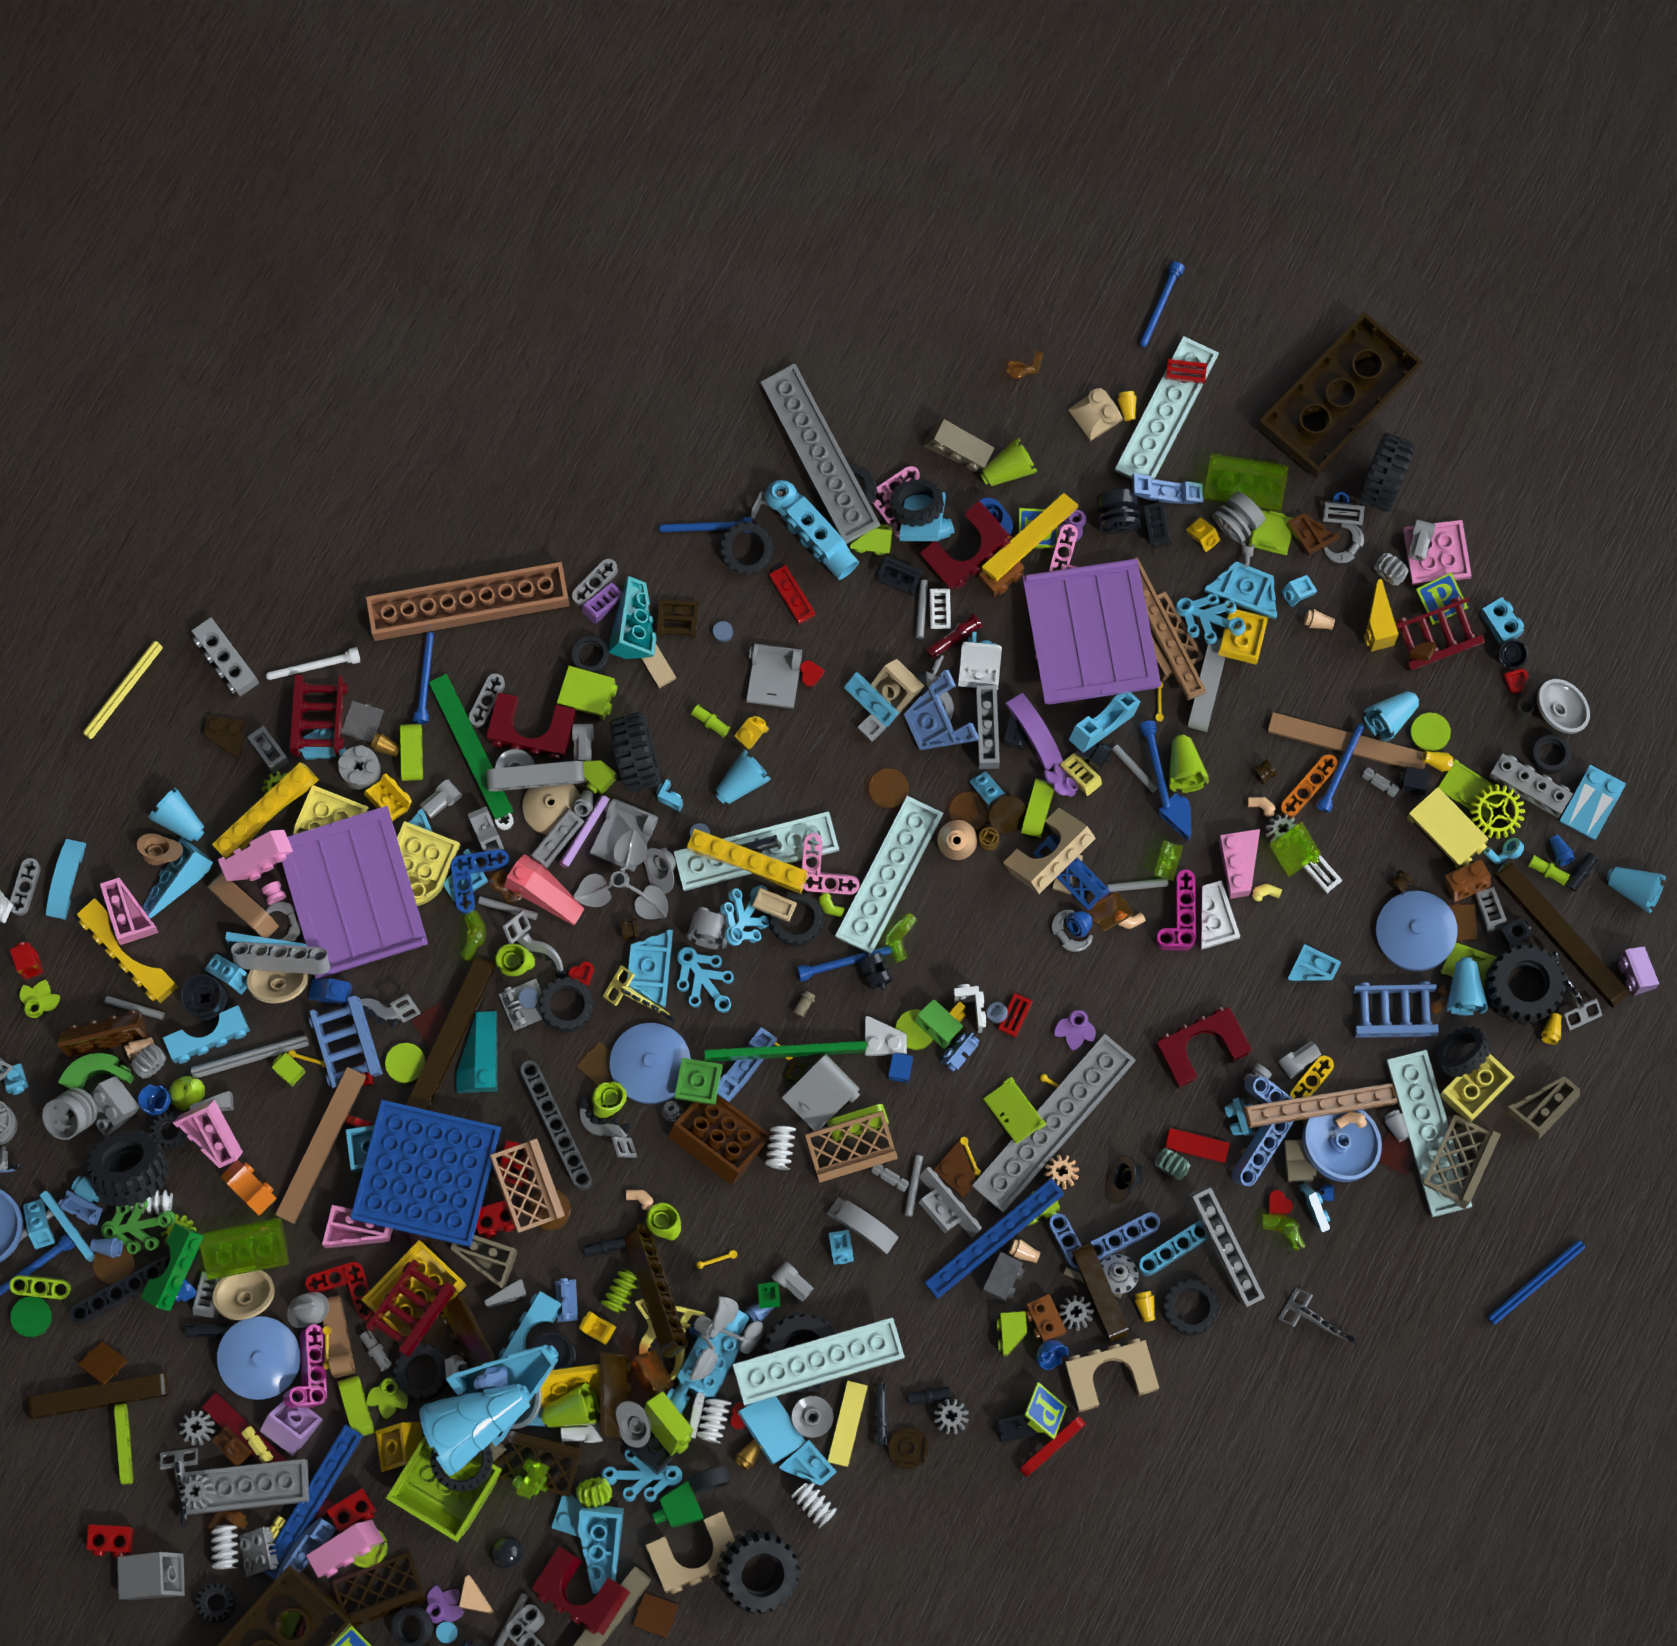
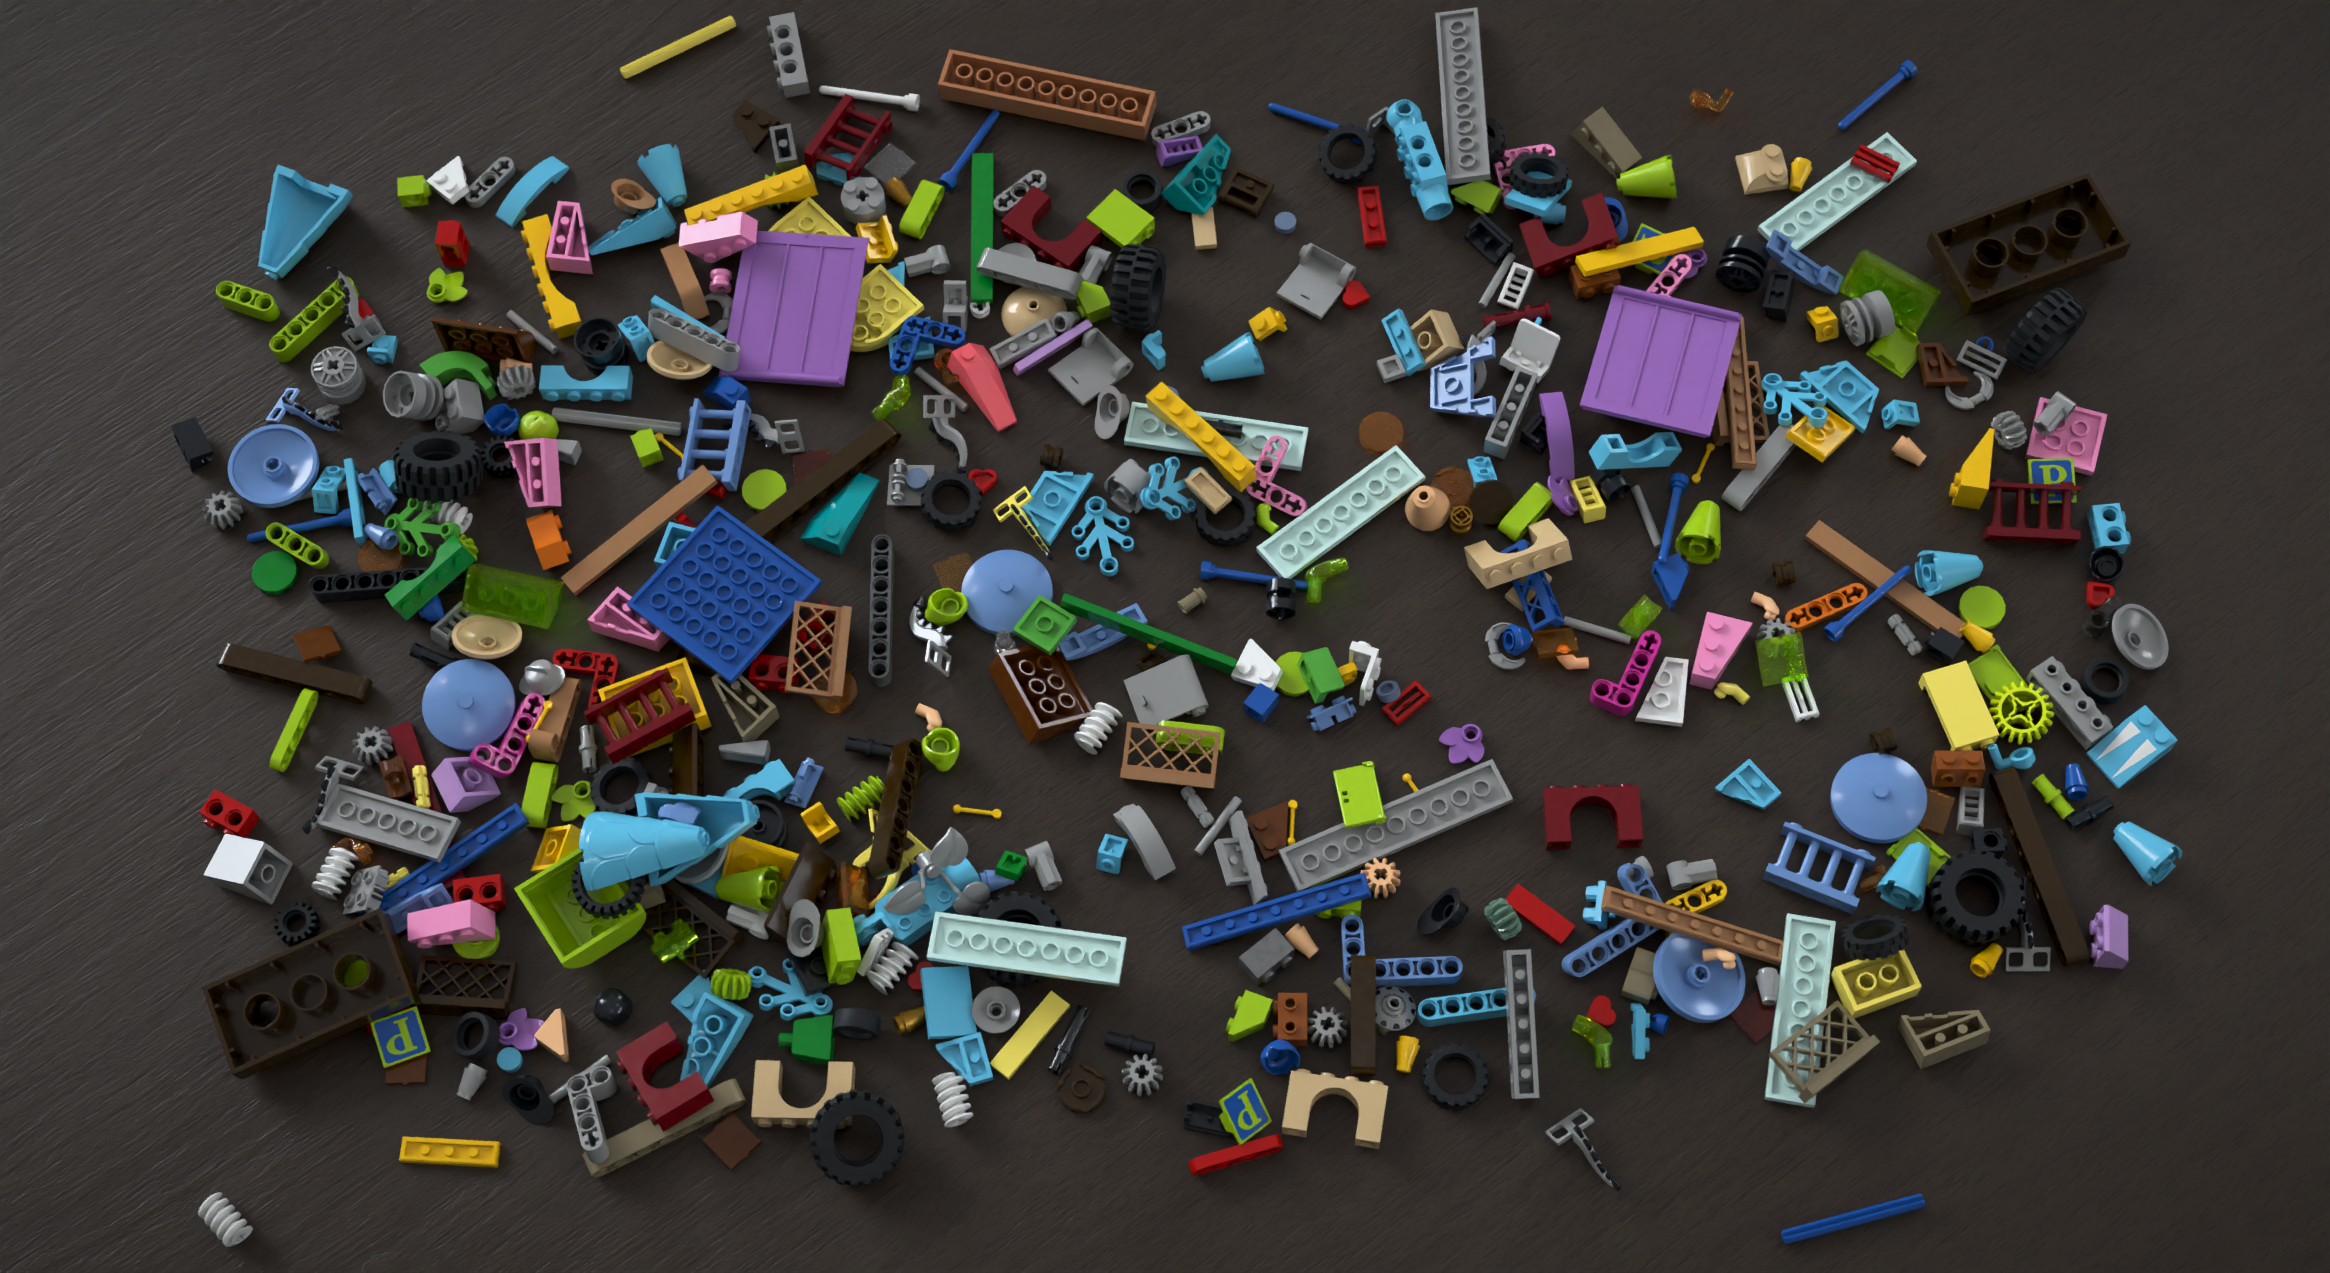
camera: 25 degrees right, 10 degrees down
light grey gear [180,1474,216,1511] -> none
lime hair [495,943,535,976] -> none
light grey plant [574,829,668,919] -> none
lime pin [691,704,731,738] -> none
light grey hand [1241,543,1254,567] -> none
reddish brown tile [1410,642,1436,661] -> none

